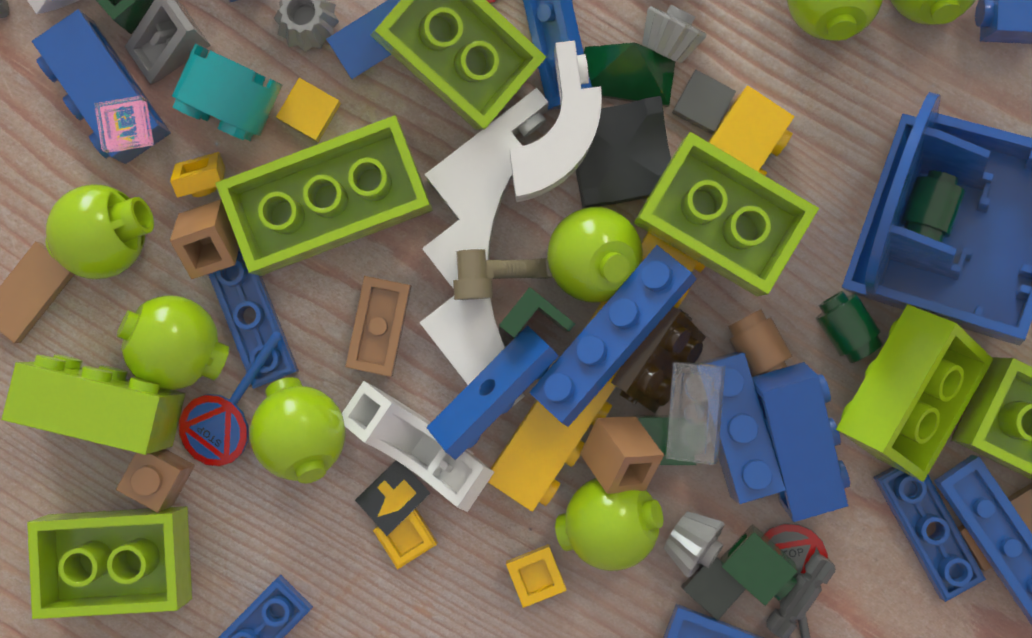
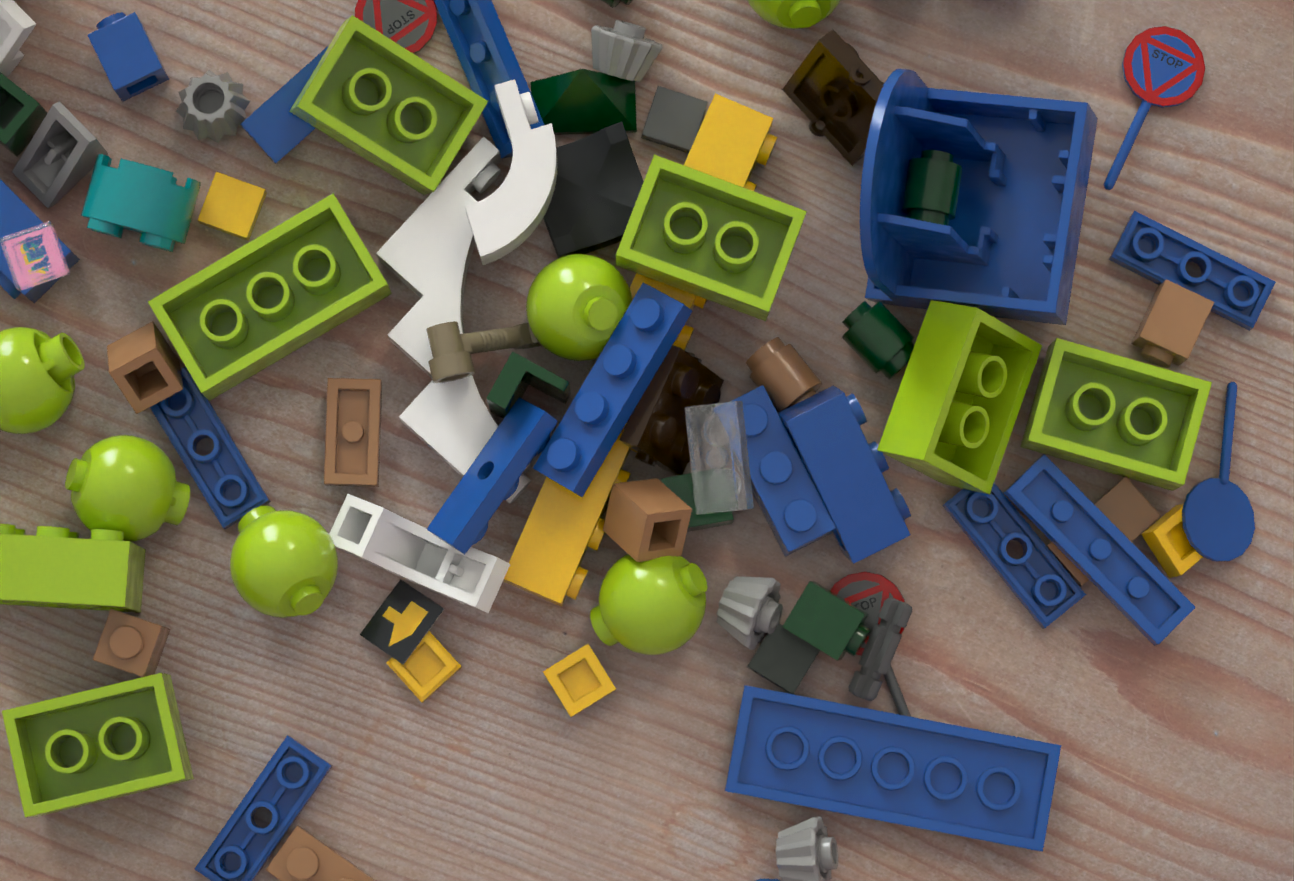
camera: 15 degrees left, 5 degrees down
yellow plate [170,152,225,198] -> none
piece [179,331,281,466] -> none
none -> dark brown plate [782,29,884,166]

